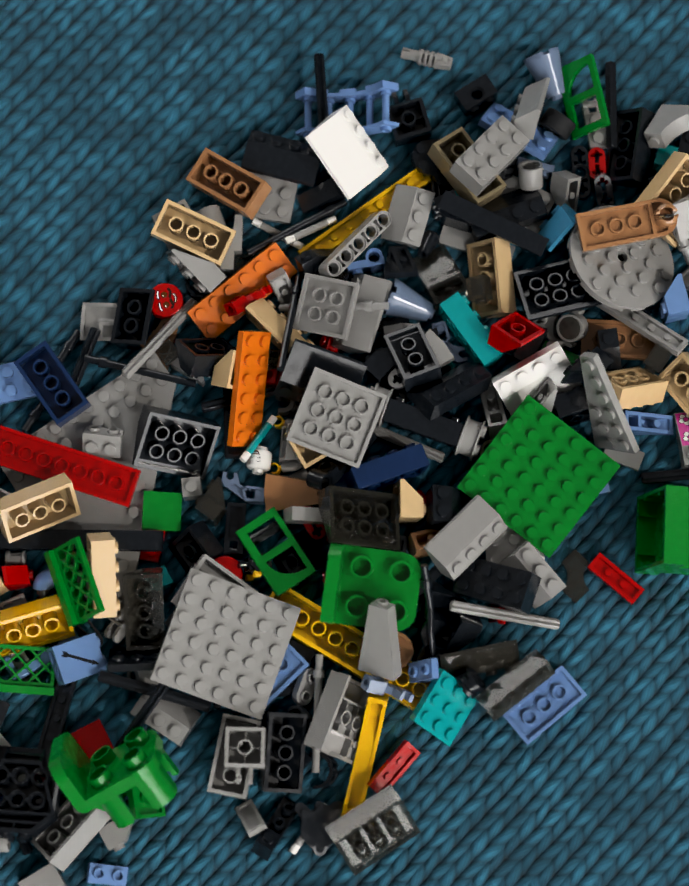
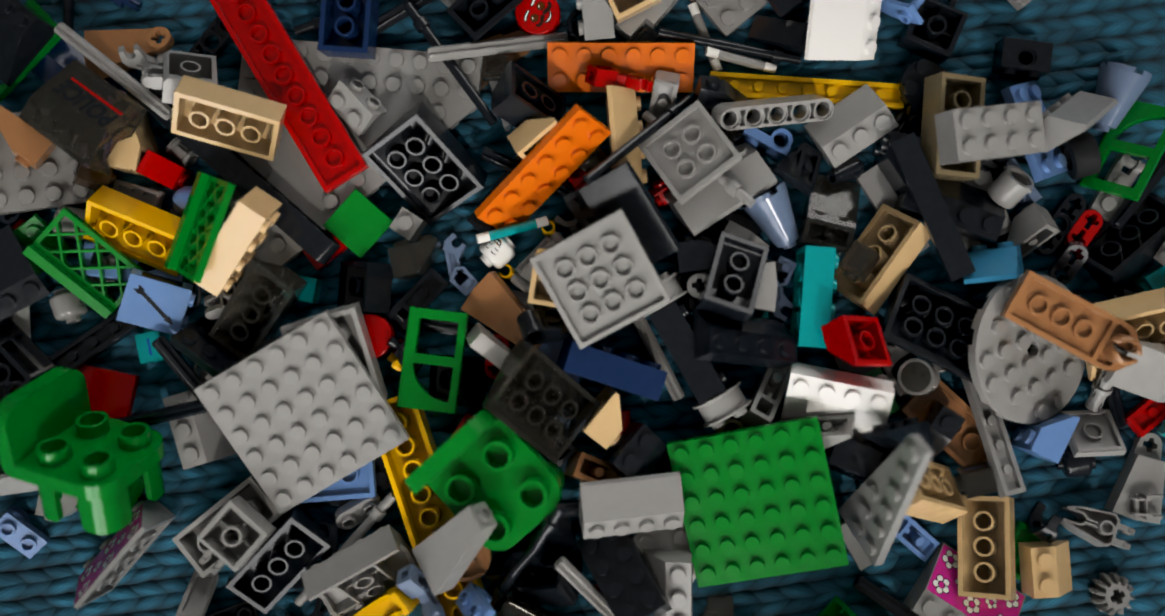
camera: 40 degrees right, 10 degrees up
none -> light grey head [49,288,88,324]
none -> light grey slope [73,500,176,609]
none -> teal brick [134,328,170,364]

